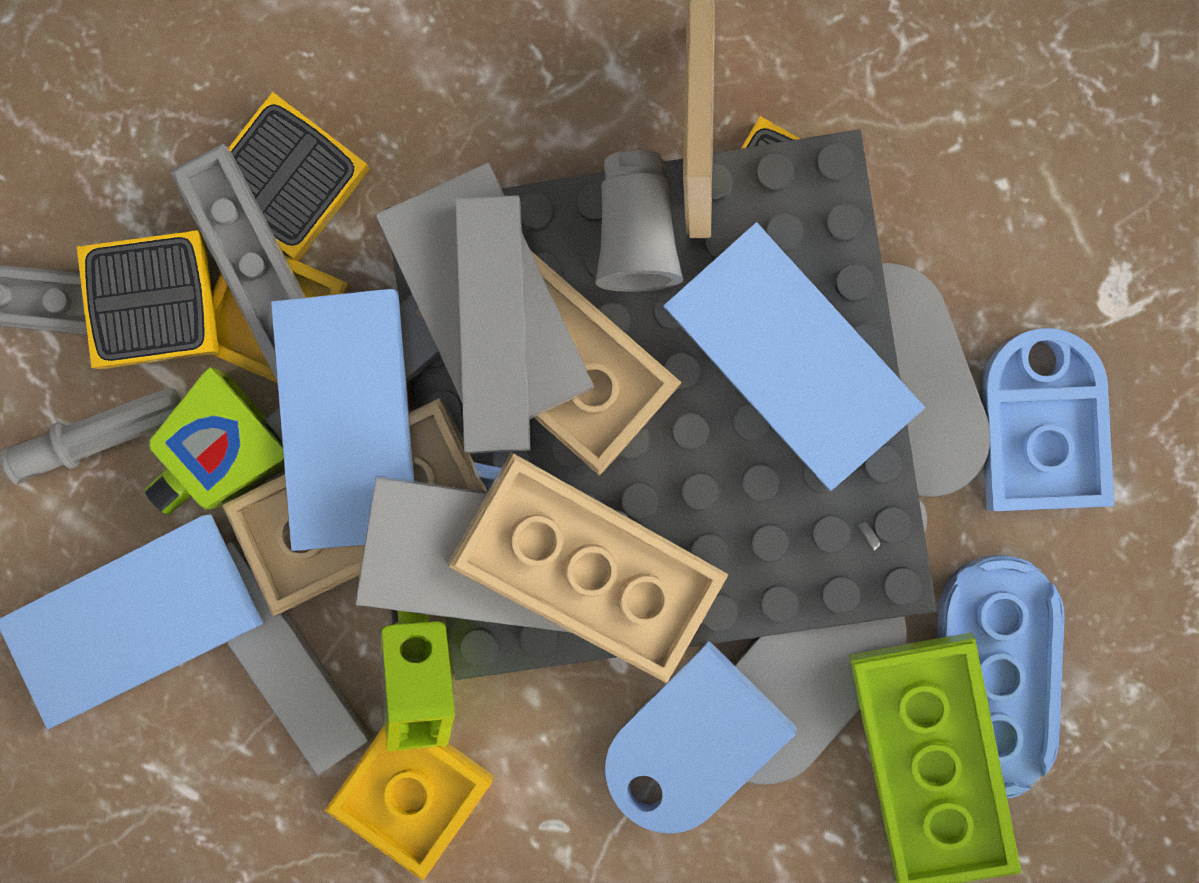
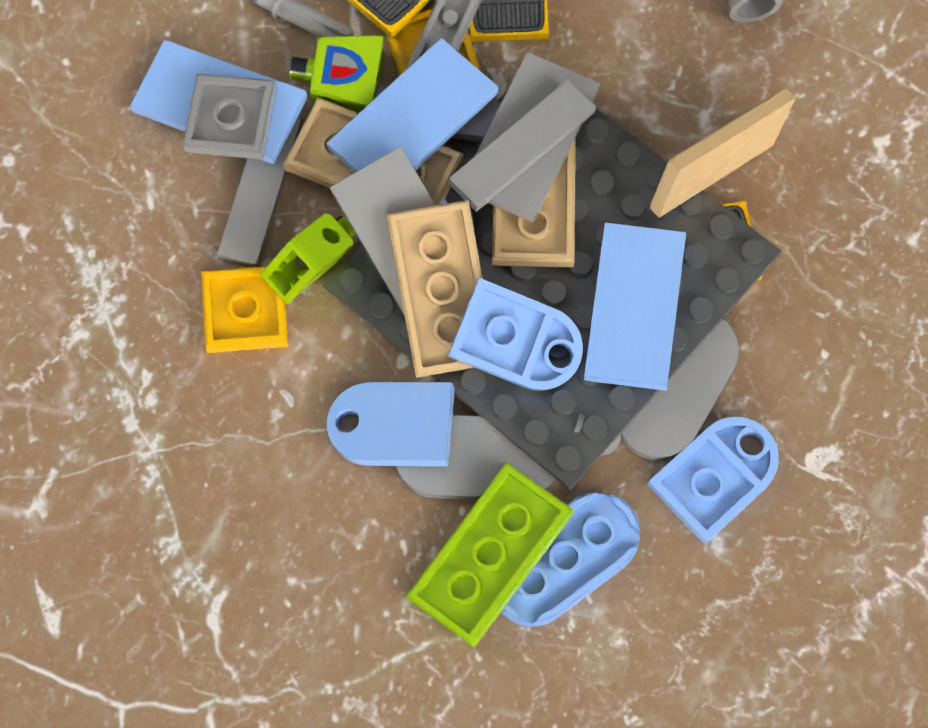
camera: 45 degrees right, 15 degrees down
light grey plant [595,150,683,292] -> none
none -> light grey tile [182,74,277,160]
none -> light blue tile [447,278,583,391]

